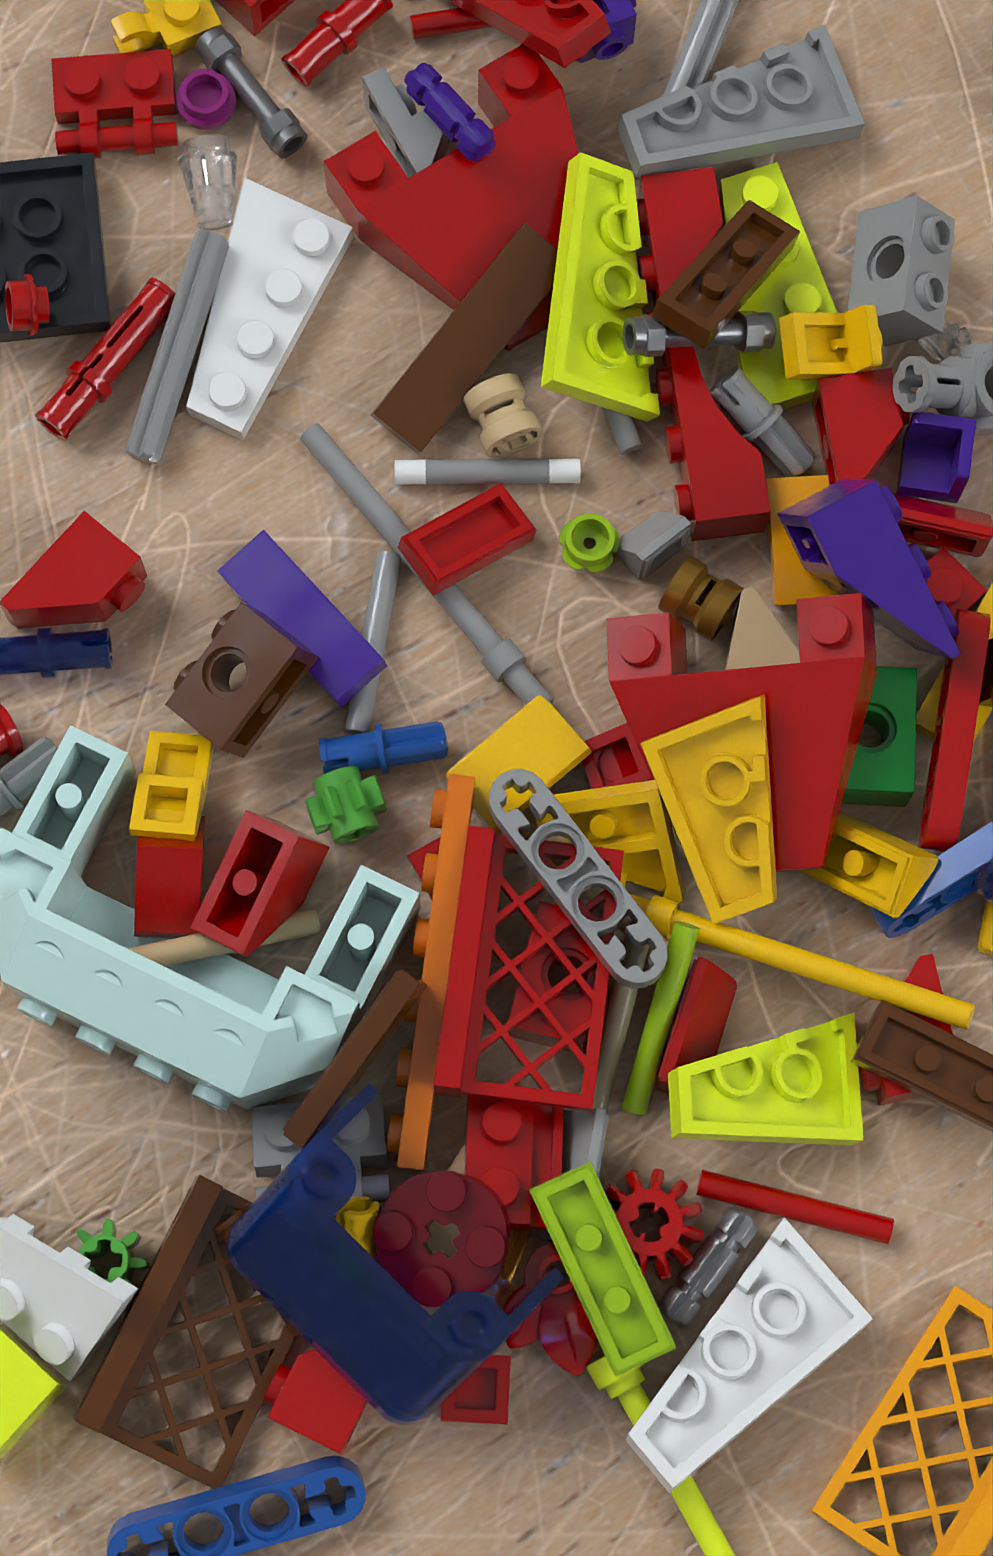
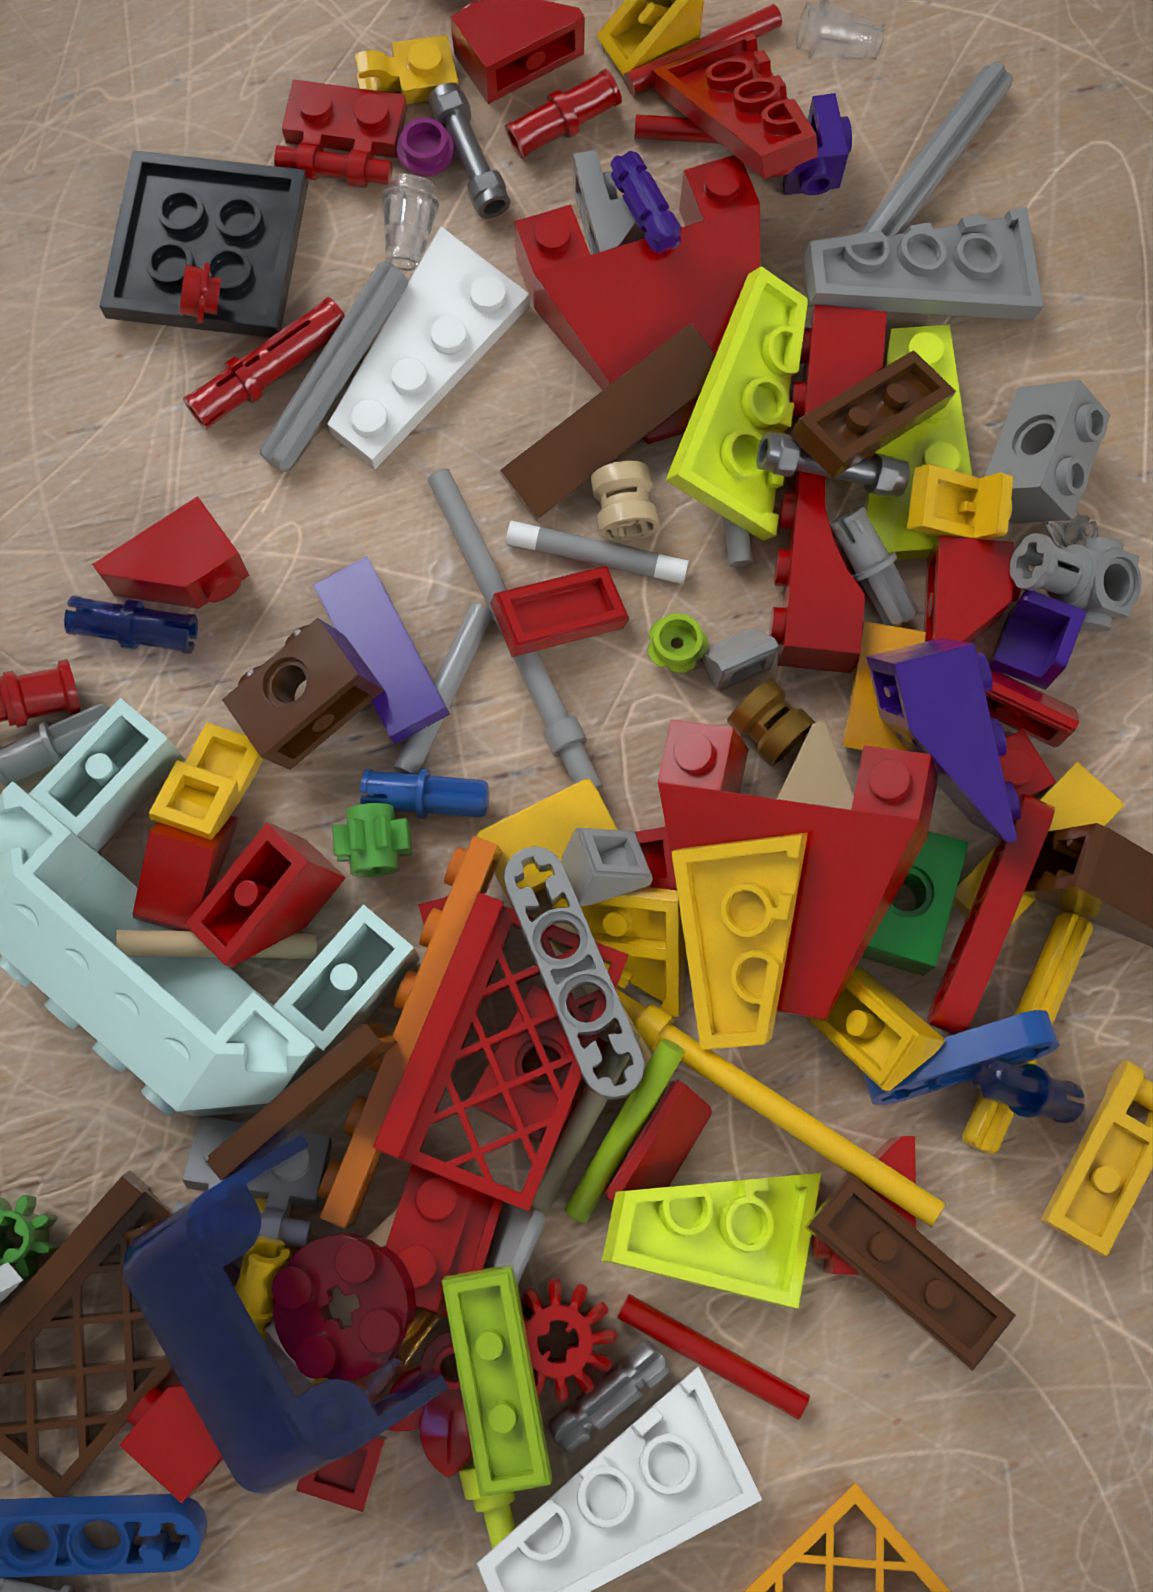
camera: 15 degrees right, 0 degrees up
none -> light grey slope [561,828,653,906]

